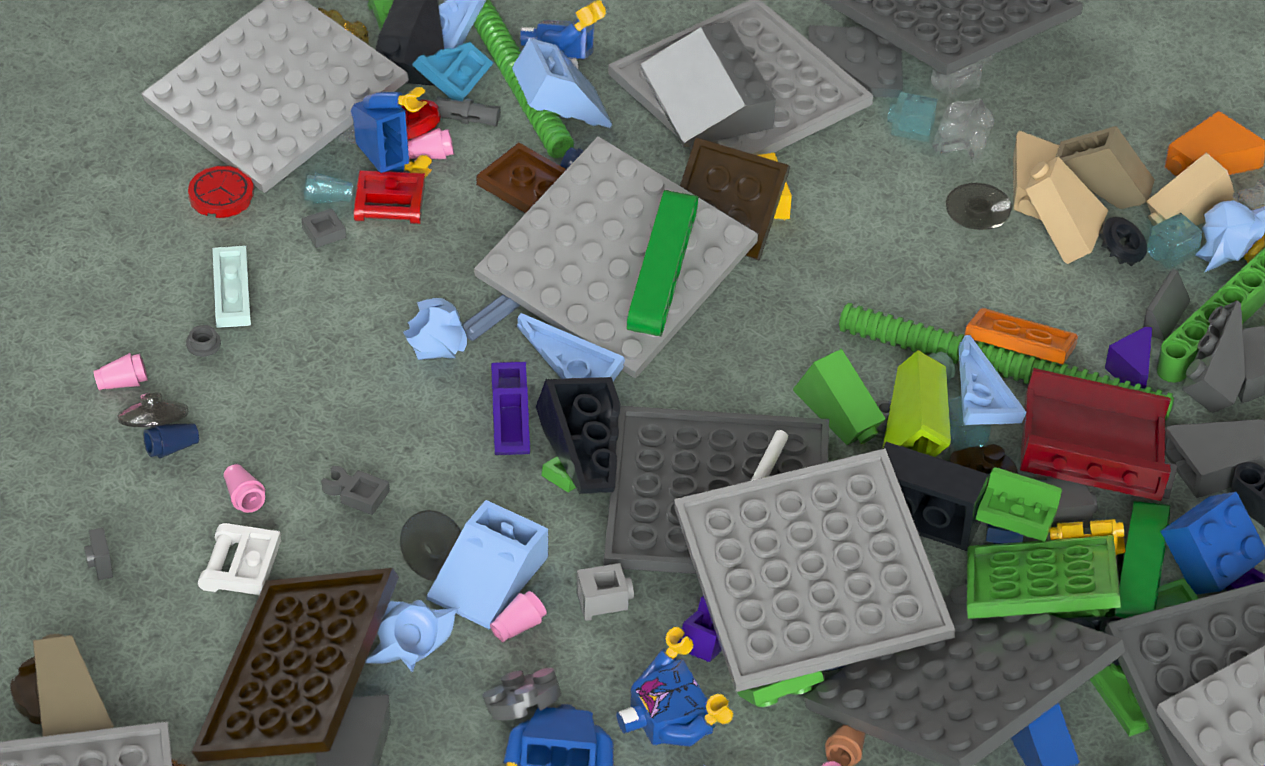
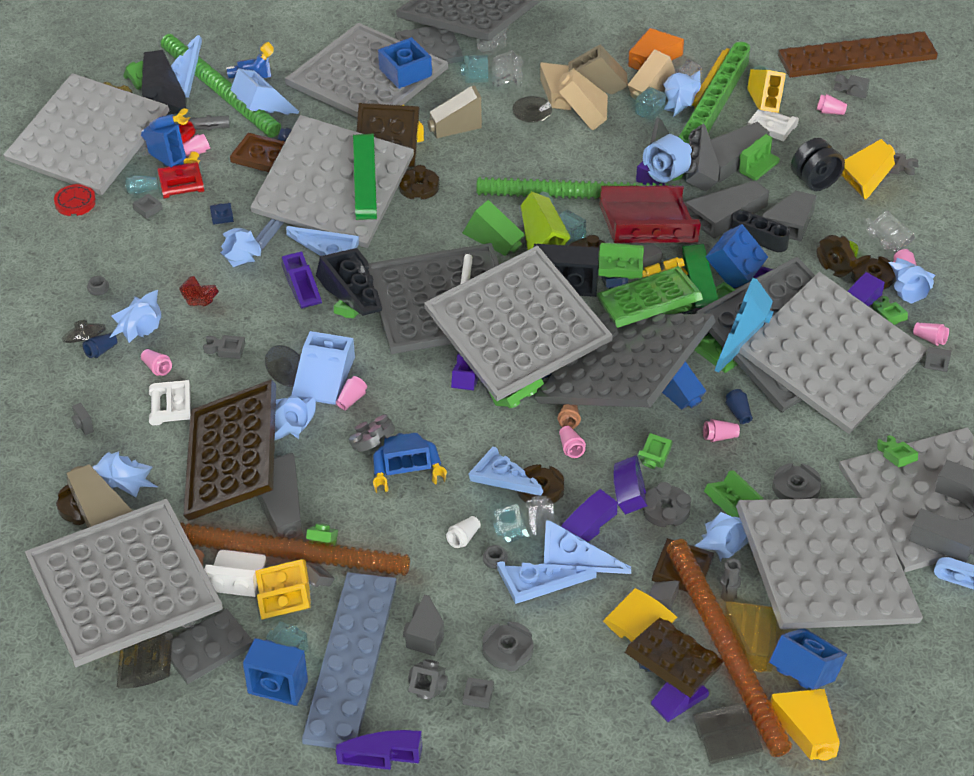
camera: 15 degrees left, 0 degrees up
bright pink cone [93,353,148,390] -> none
light aqua plate [212,246,251,328] -> none
dark azure wing [412,42,493,101] -> none
light grey brick [577,563,634,621] -> none
blue torso [616,627,733,747] -> none
slope [640,21,776,148] -> none
light blue wing [958,335,1027,425] -> none
orange tile [964,308,1078,365] -> none
black gear [1098,217,1147,266] -> none
none -> light blue hair [92,451,158,497]
none -> light blue hair [109,290,162,343]
none -> clear red bracket [179,276,219,306]
none -> dark blue plate [210,203,234,225]
none -> blue brick [378,37,432,89]
none -> dark brown plate [399,165,439,200]
none -> dark tan slope [428,85,482,138]
none -> light blue brick [643,134,692,183]
none -> dark azure wedge [714,278,774,372]

